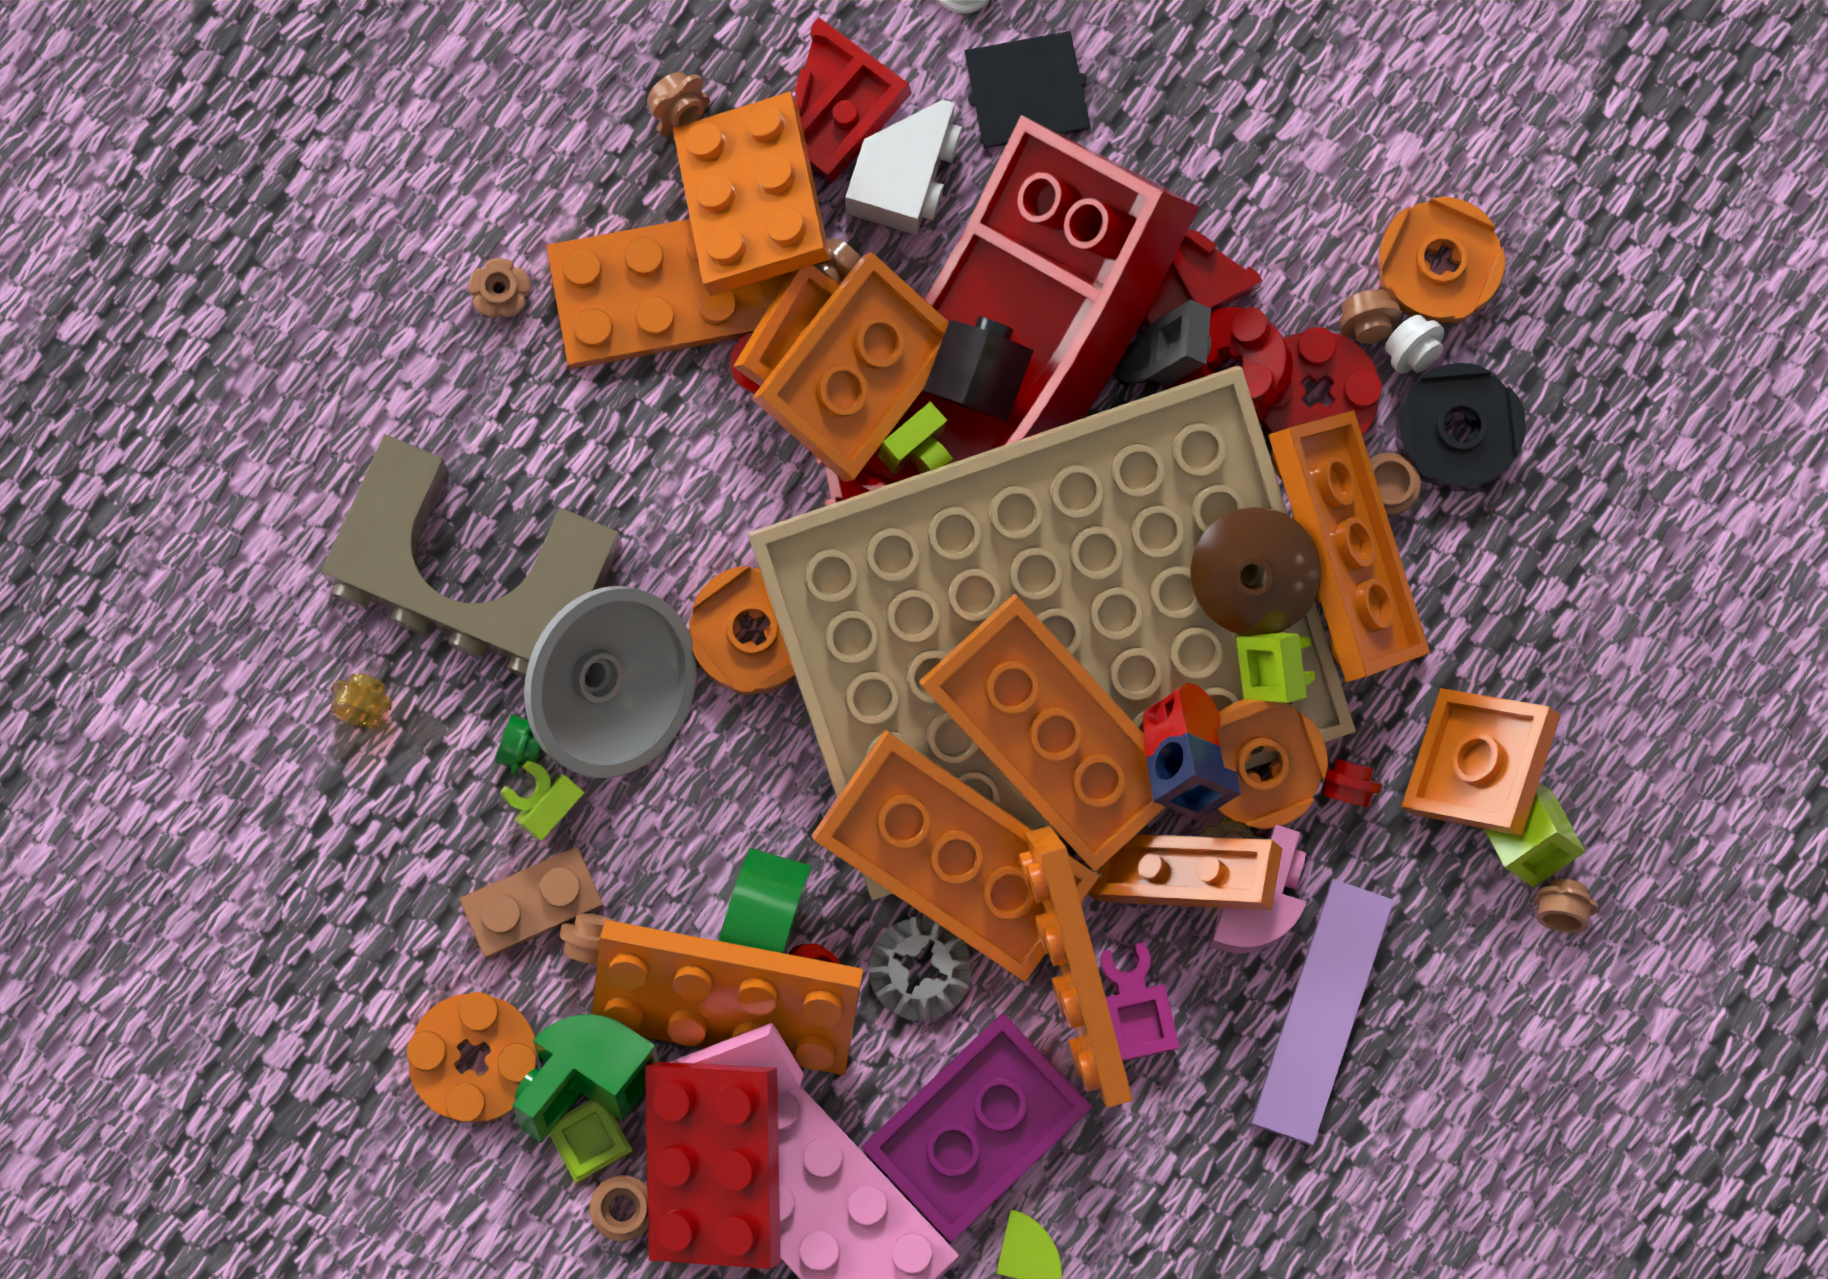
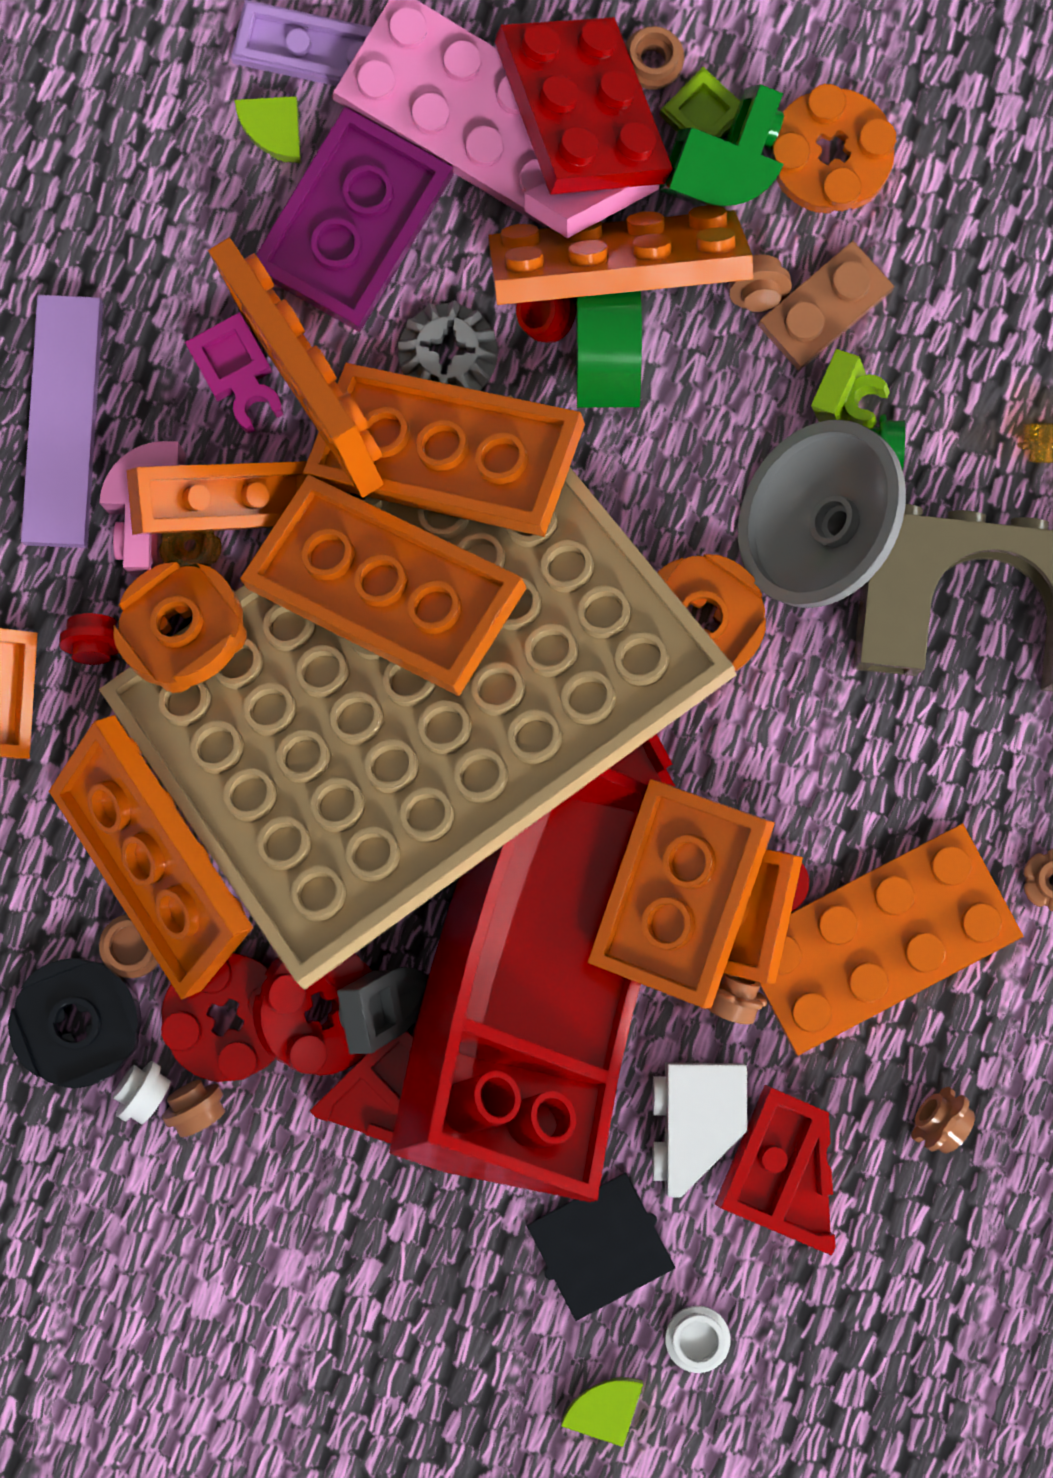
camera: 165 degrees right, 5 degrees up
orange plate [673,91,830,296] -> none
lime tile [878,401,953,475] -> none
black brick [923,316,1034,422] -> none
dark blue leg [1143,683,1241,820] -> none
reddish brown dish [1191,507,1321,636] -> none
lime tile [1236,633,1316,703] -> none
orange plate [1377,196,1506,324] -> none

